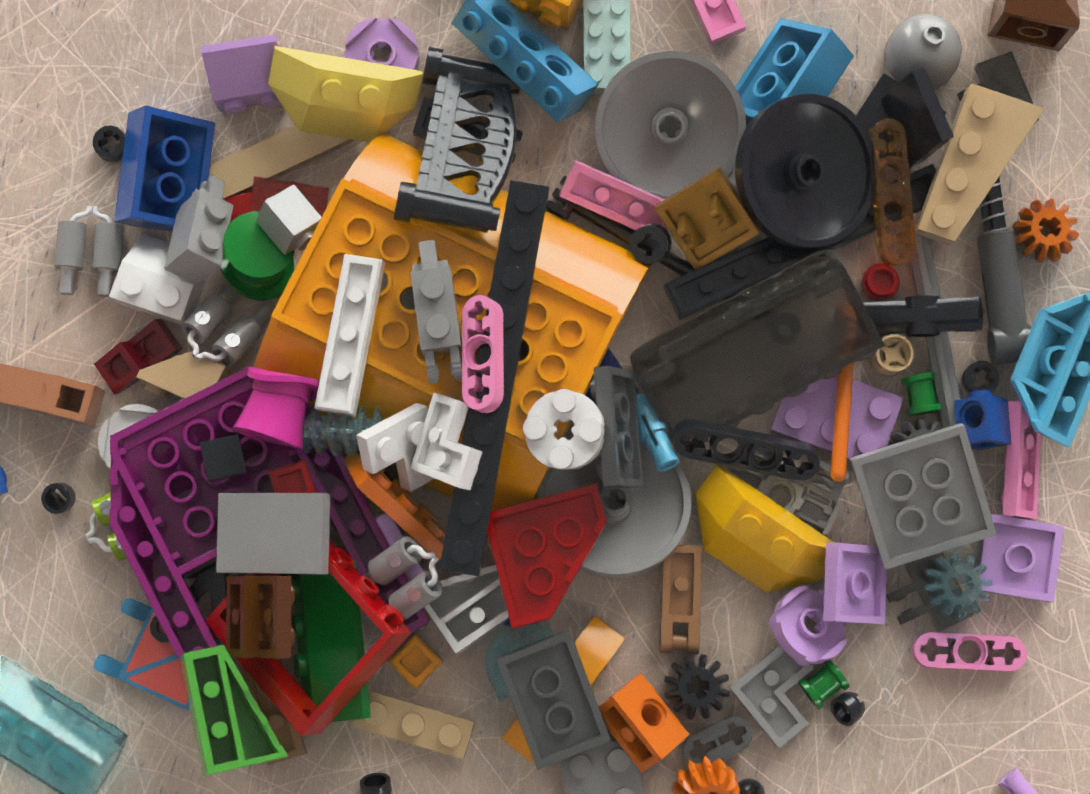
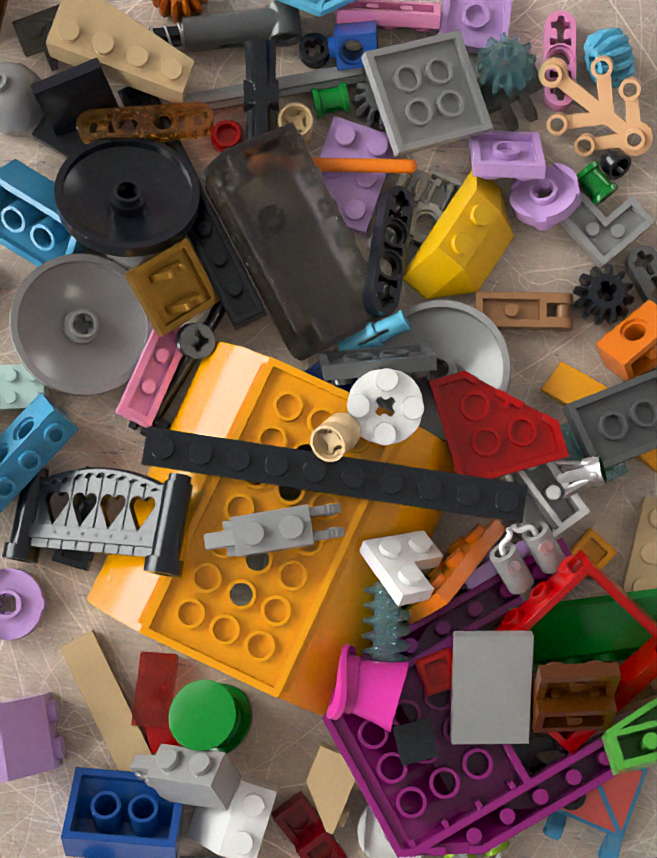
camera: 90 degrees left, 0 degrees up
light grey piece [181,286,272,366] -> none
brick [256,184,322,255] -> none
light yellow wedge [267,46,423,142] -> none
white tile [314,254,385,417] -> none
white plate [410,393,482,491] -> none
bright pink beam [462,295,504,413] -> none
none -> tan wheel [310,412,361,462]
none -> light nougat plant [538,55,653,156]
none -> flat silver piece [555,456,615,499]
none -> medium azure gear [583,27,636,89]

